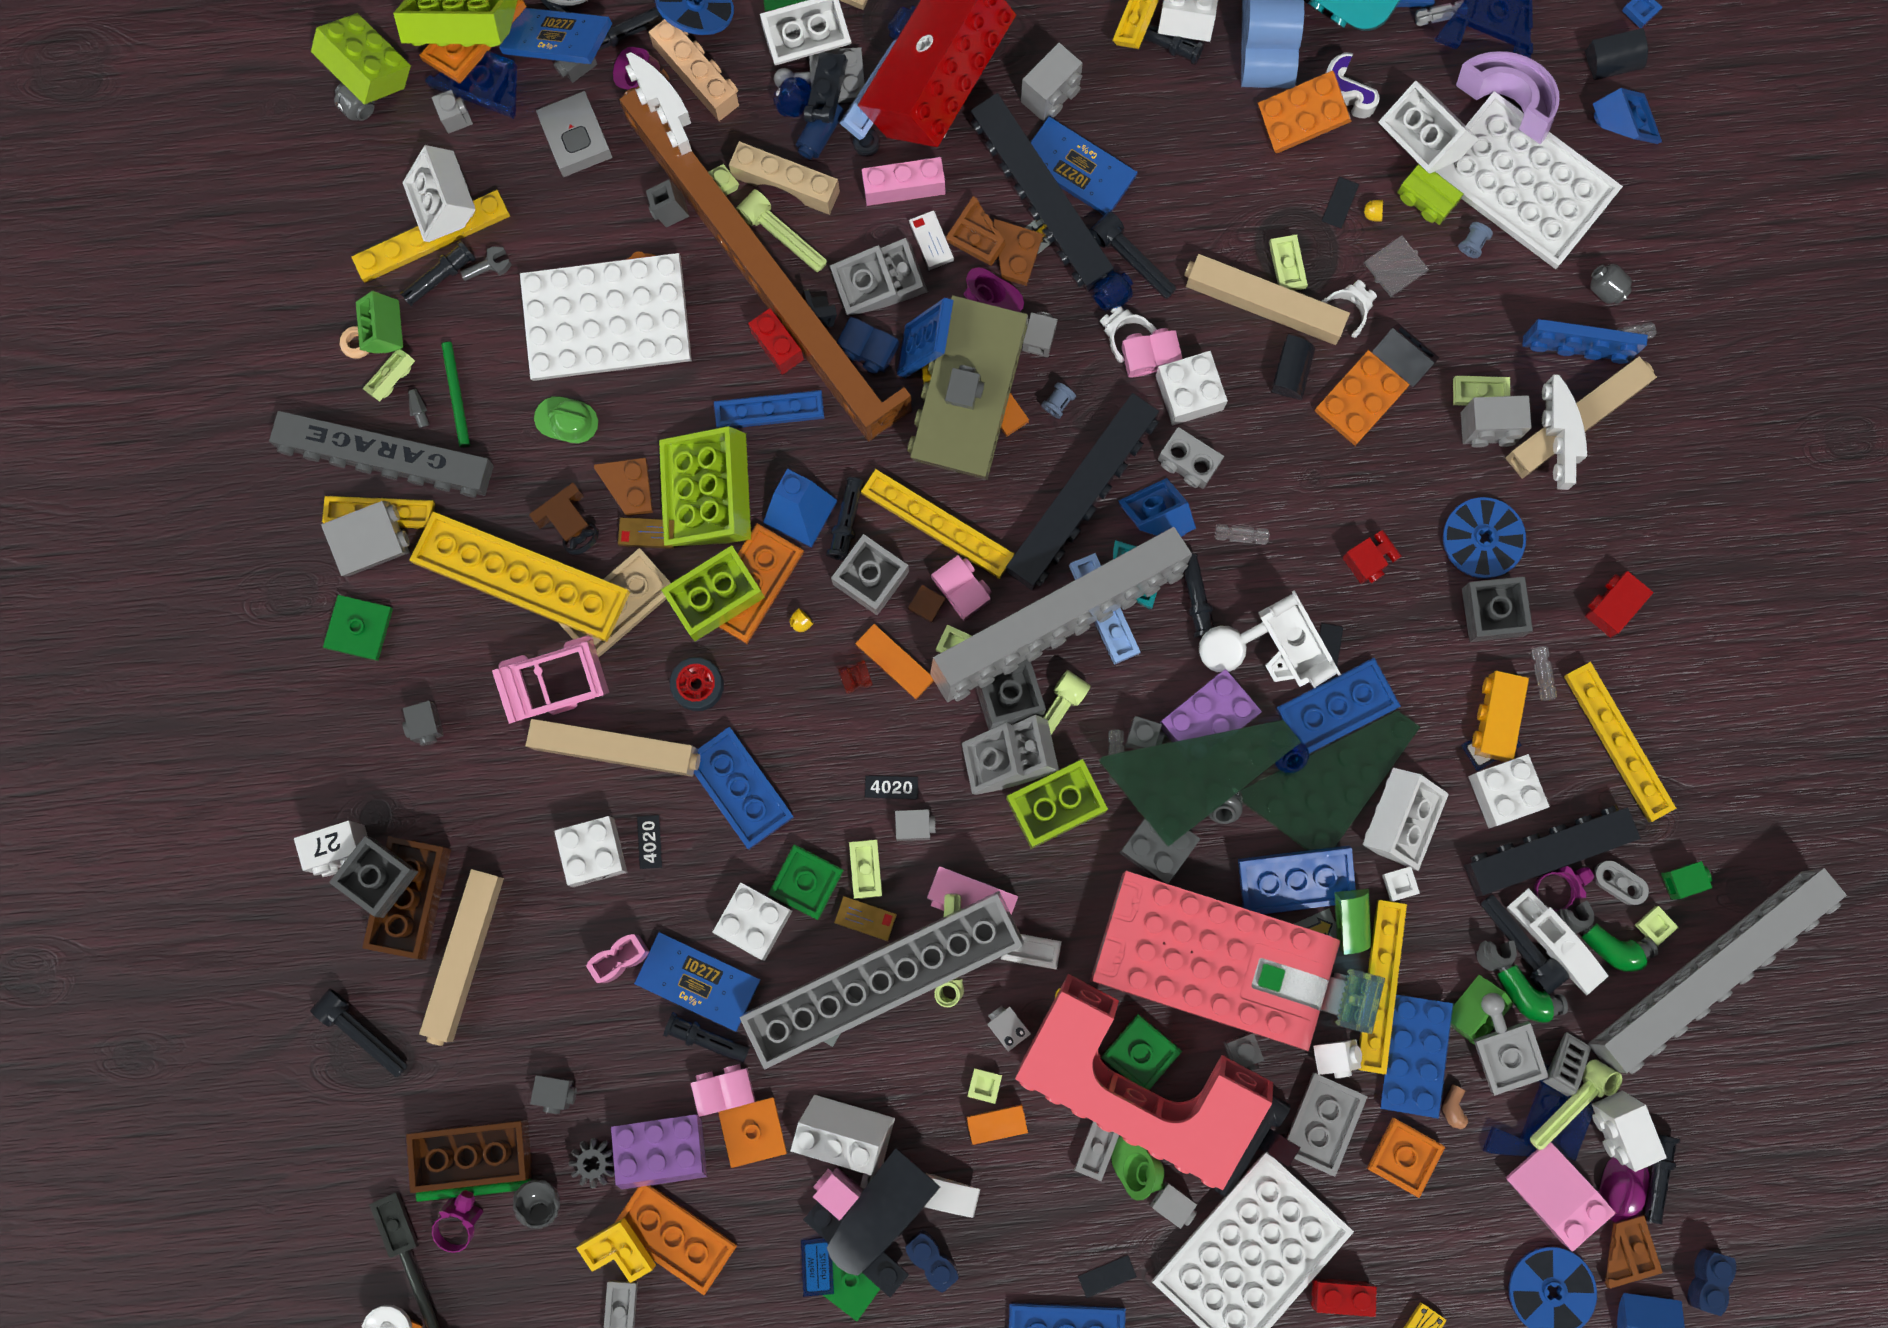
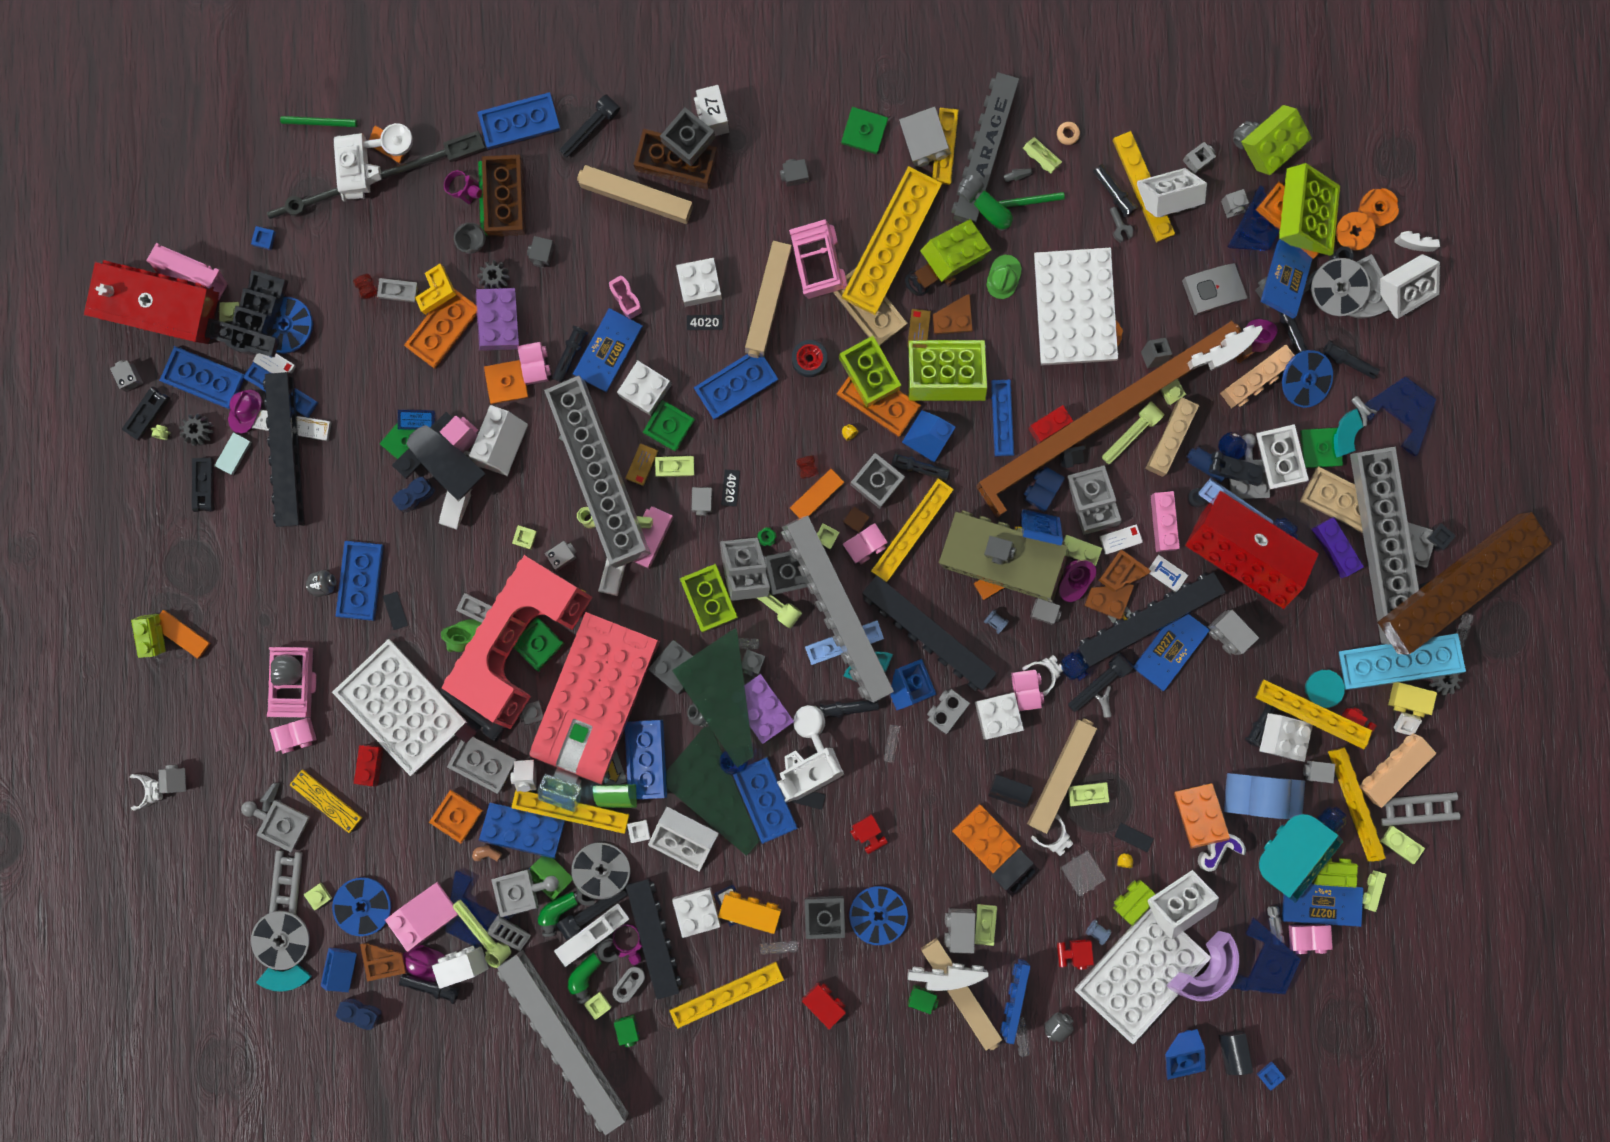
camera: 95 degrees right, 5 degrees up
bright green brick [356,291,403,353] -> none
orange slope [966,1104,1028,1145] -> none
light grey brick [1150,1182,1197,1229] -> none
none -> blue plate [477,92,561,150]
none -> light grey piece [571,843,630,899]
none -> green plate [757,527,776,546]
none -> green brick [907,985,939,1015]
none -> lime brick [920,219,991,282]
none -> green piece [959,175,1013,231]
none -> red brick [1057,939,1094,970]
none -> yellowish green plate [1063,535,1102,566]
none -> light grey bar [1094,686,1111,718]
none -> white sticker [1149,555,1188,592]
none -> light grey brick [1183,142,1216,174]

